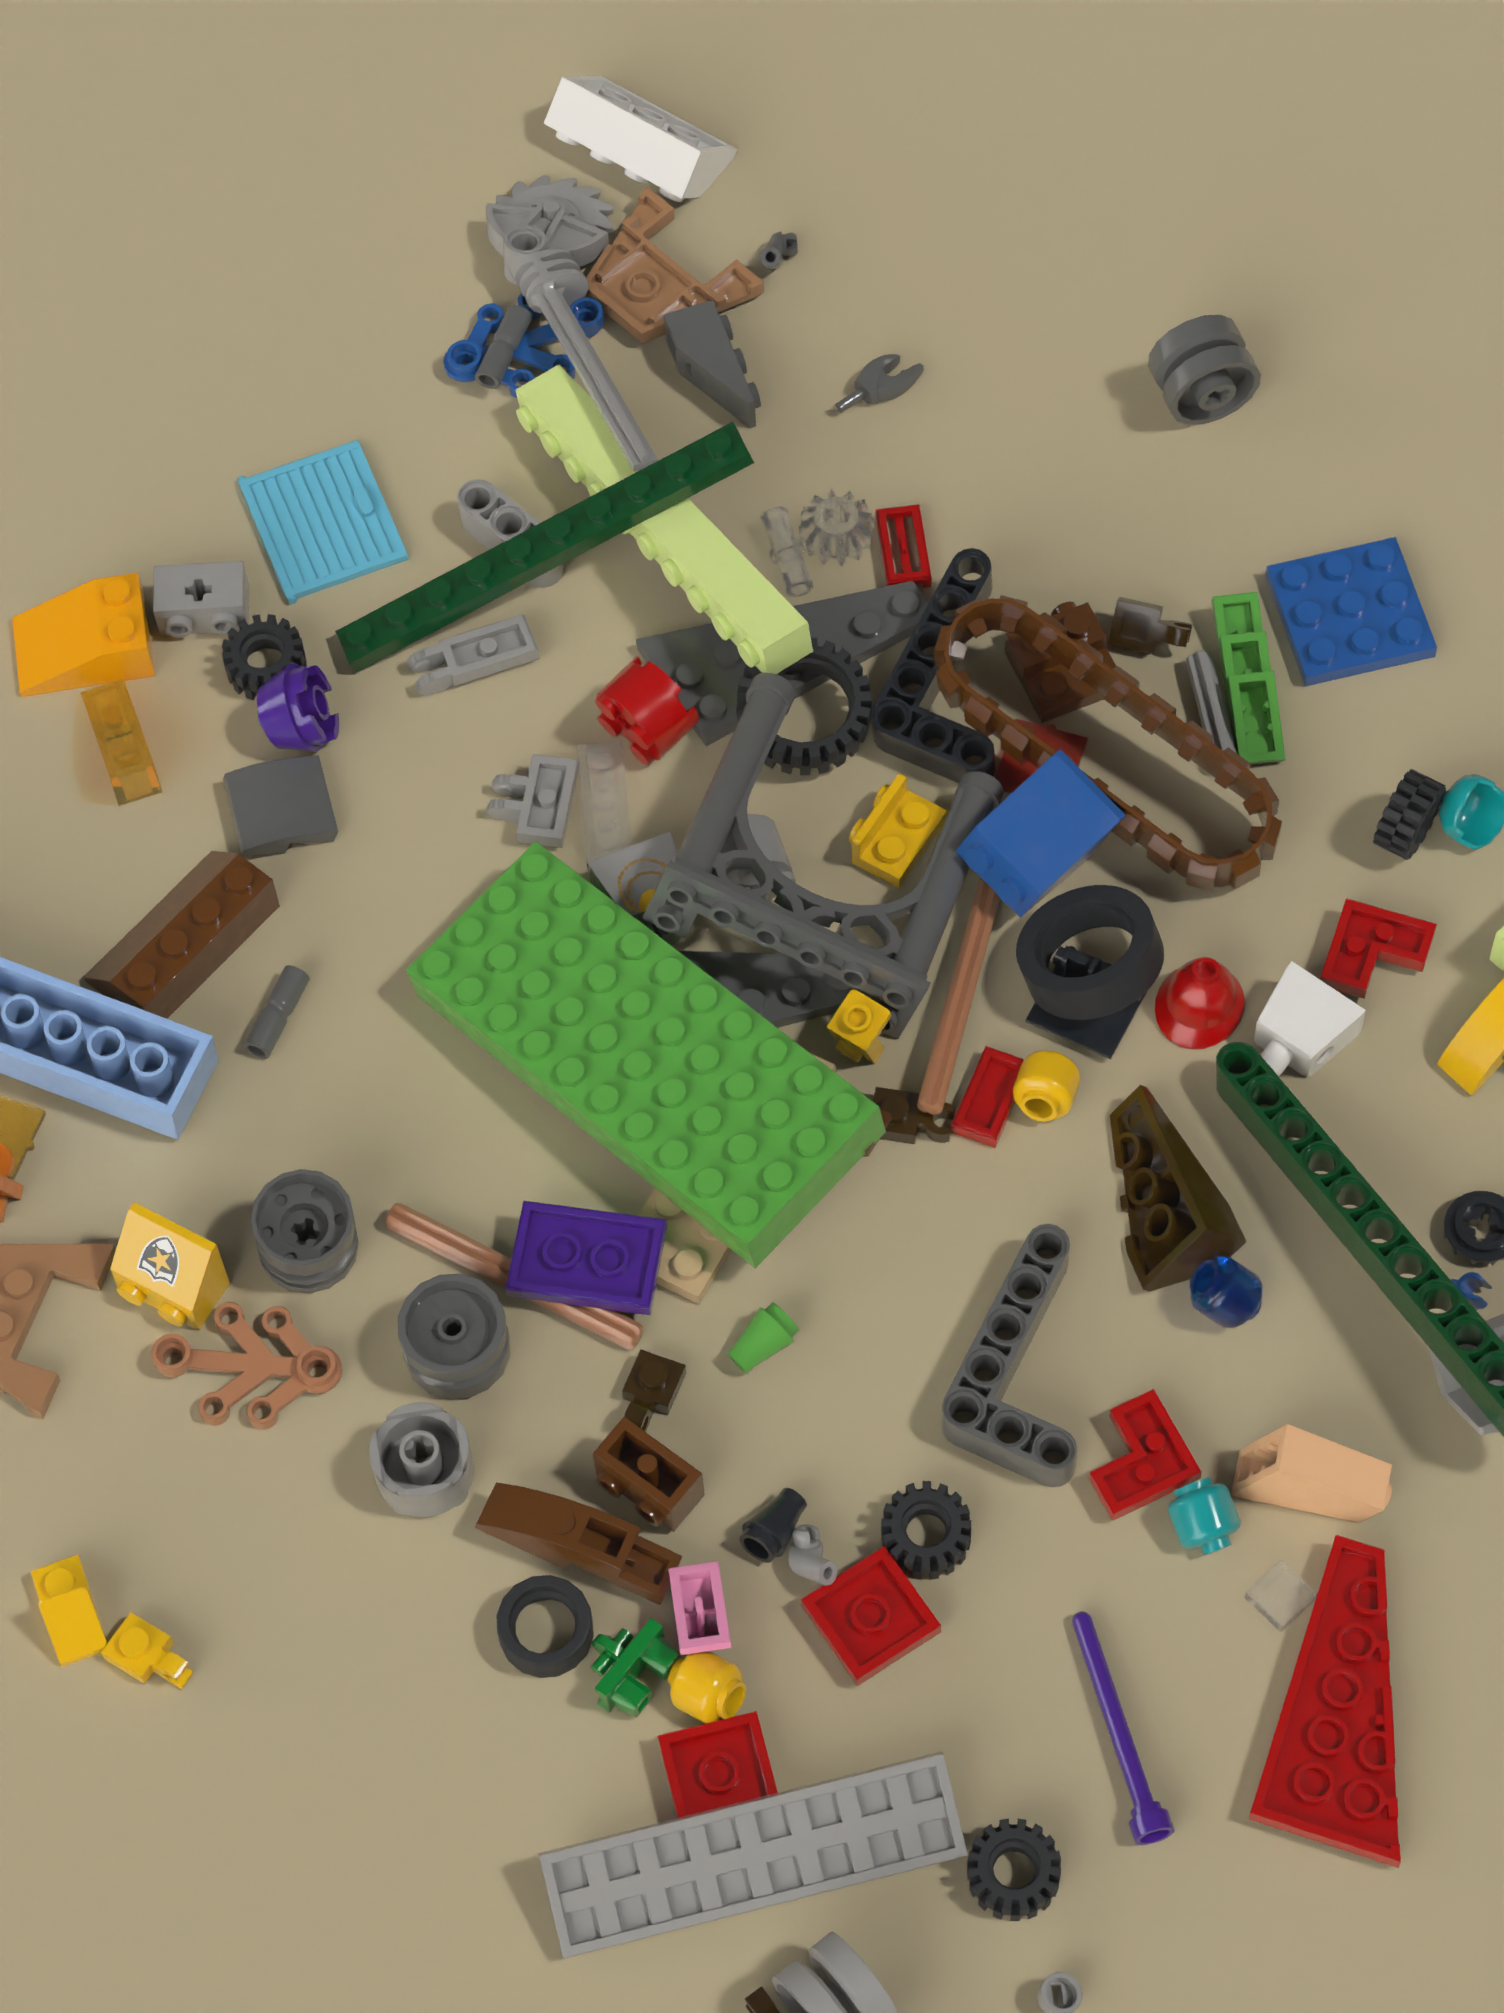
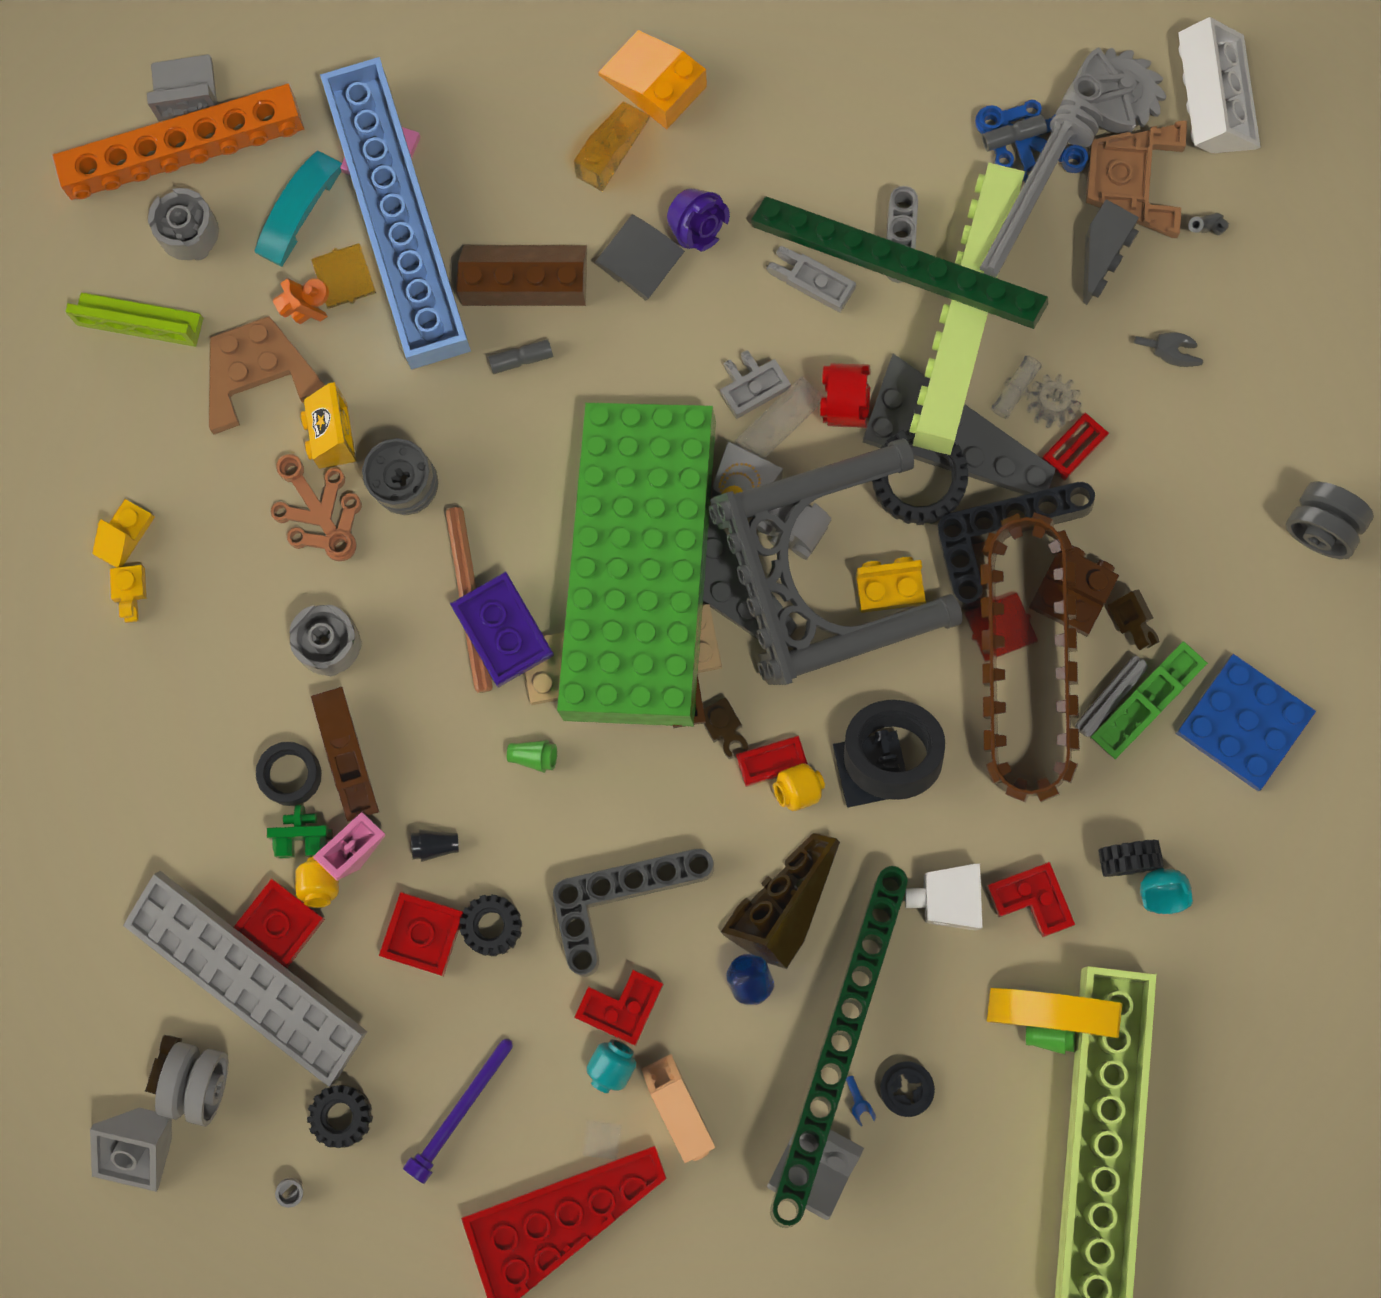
camera: 55 degrees right, 15 degrees up
light grey brick [153,561,249,637] -> none
black tyre [222,614,307,701] -> none
medium azure piece [237,440,409,605] -> none
dark grey wheel [398,1274,510,1399] -> none
reddish brown brick [593,1417,705,1532] -> none
dark brown plate [622,1349,686,1432] -> none
light grey arm [789,1524,838,1586] -> none
yellow bracket [827,989,891,1064] -> none
nougat axle [917,877,1000,1115] -> none
blue slope [955,749,1126,918] -> none
red hat [1154,957,1245,1049] -> none

